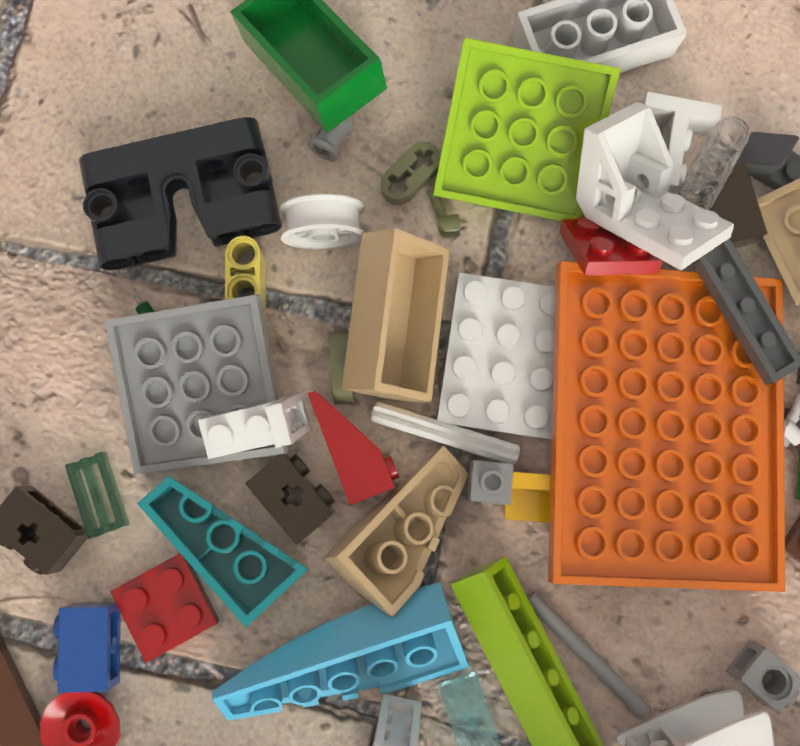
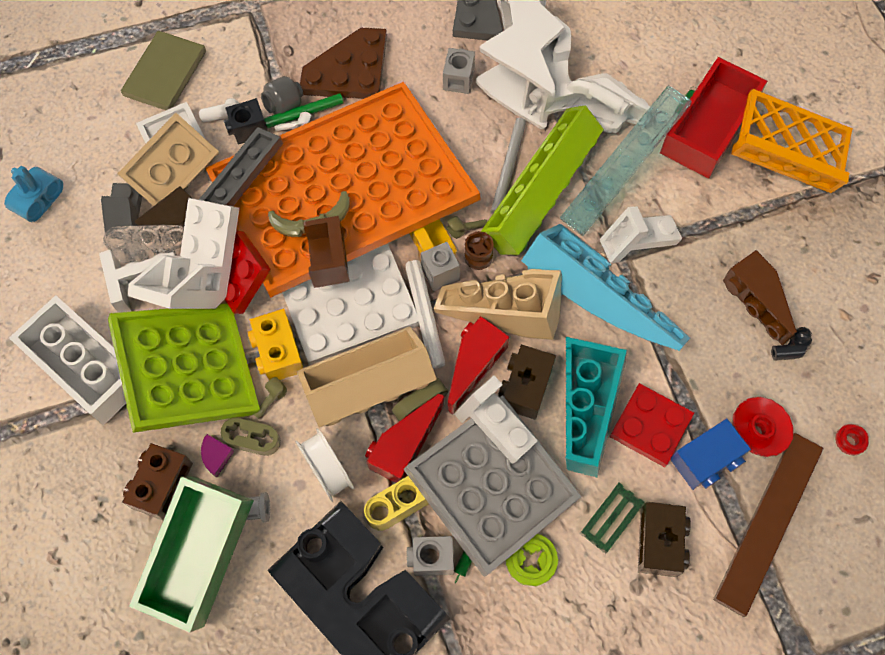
camera: 120 degrees left, 15 degrees down
none -> reddish brown brick [122,443,193,520]
none -> magenta tile [201,434,234,478]
none -> yellow brick [247,308,304,380]
none -> olive piece [268,191,350,237]
none -> reddish brown panel [303,216,350,288]
none -> red slope [365,394,444,483]
none -> light grey brick [407,536,454,576]
none -> olive hand [446,216,487,239]
none -> reddish brown wheel [464,231,494,270]
none -> lime gear [506,534,558,587]

